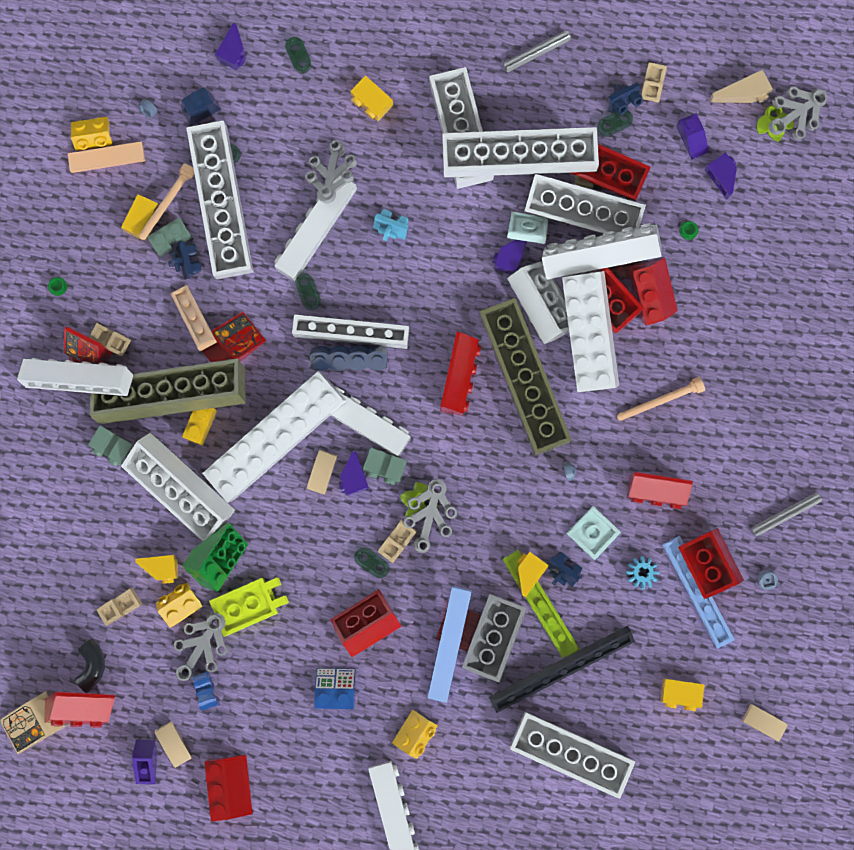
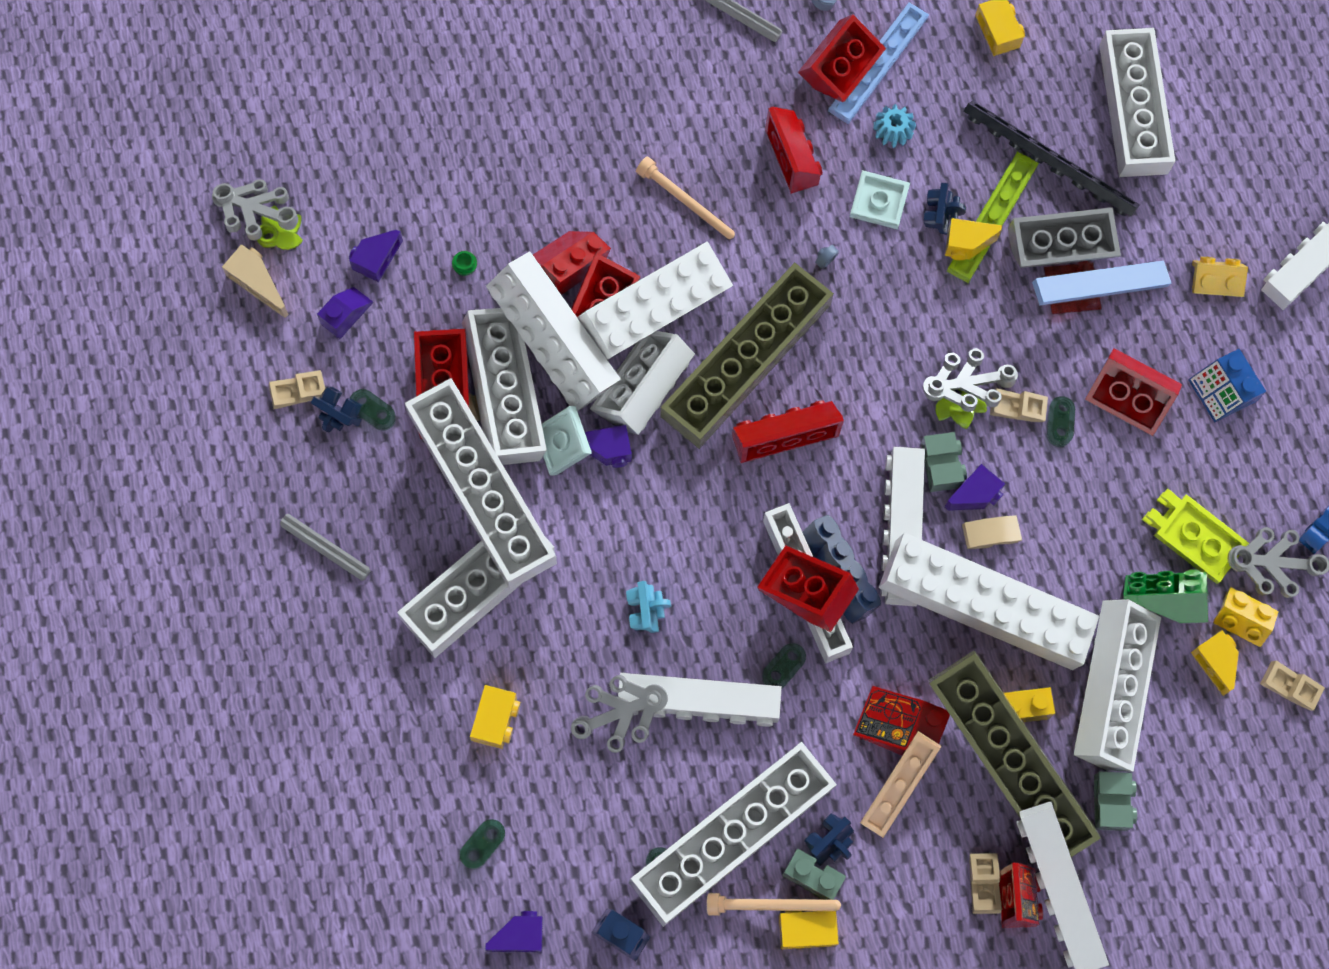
camera: 125 degrees left, 10 degrees down
none -> red slope [757,545,859,632]

